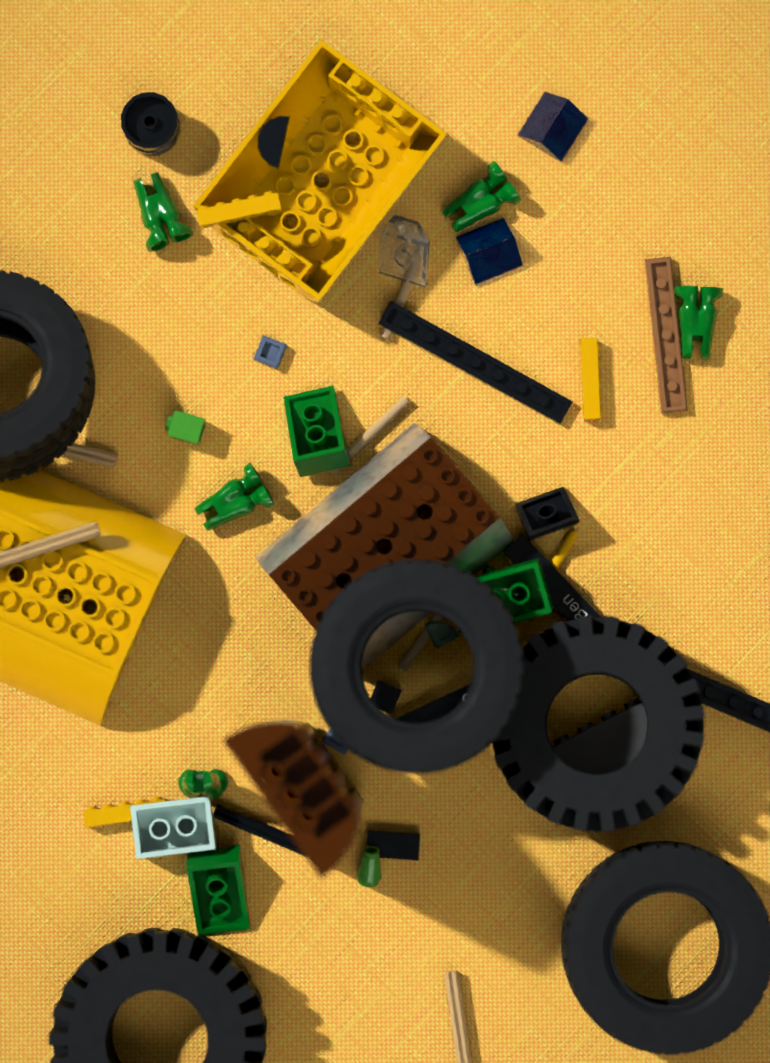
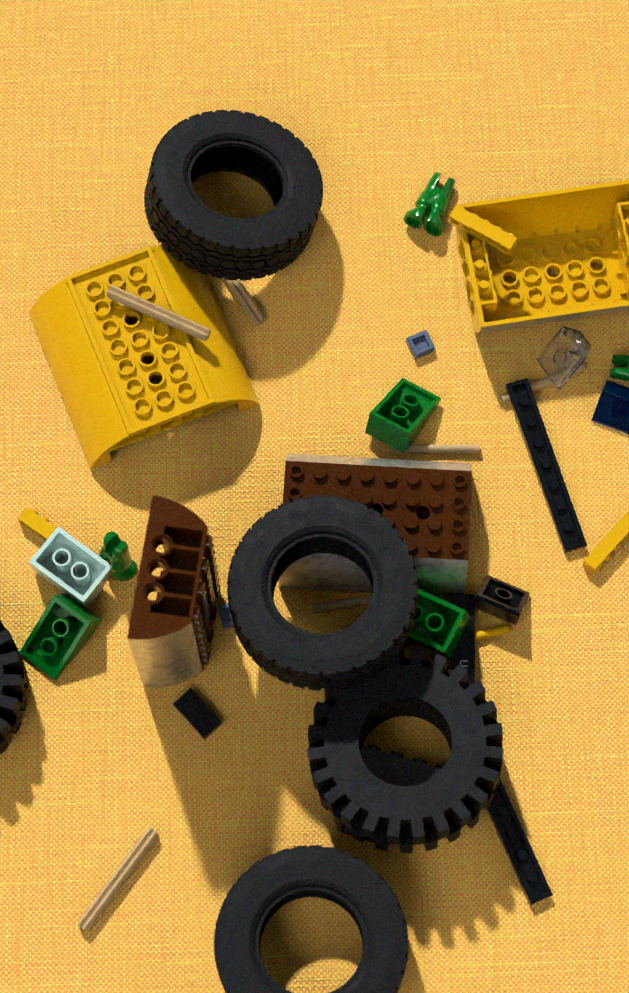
camera: 45 degrees right, 15 degrees down
black wheel [121,92,180,156] -> none
bright green brick [165,410,207,446] -> none
green piece [194,462,275,531] -> none
black axle [213,804,304,856] -> none
black tile [258,116,290,169] -> none
bright green cone [356,846,382,887] -> none
black tile [371,680,402,714] -> none
sand green tile [424,621,459,649] -> none

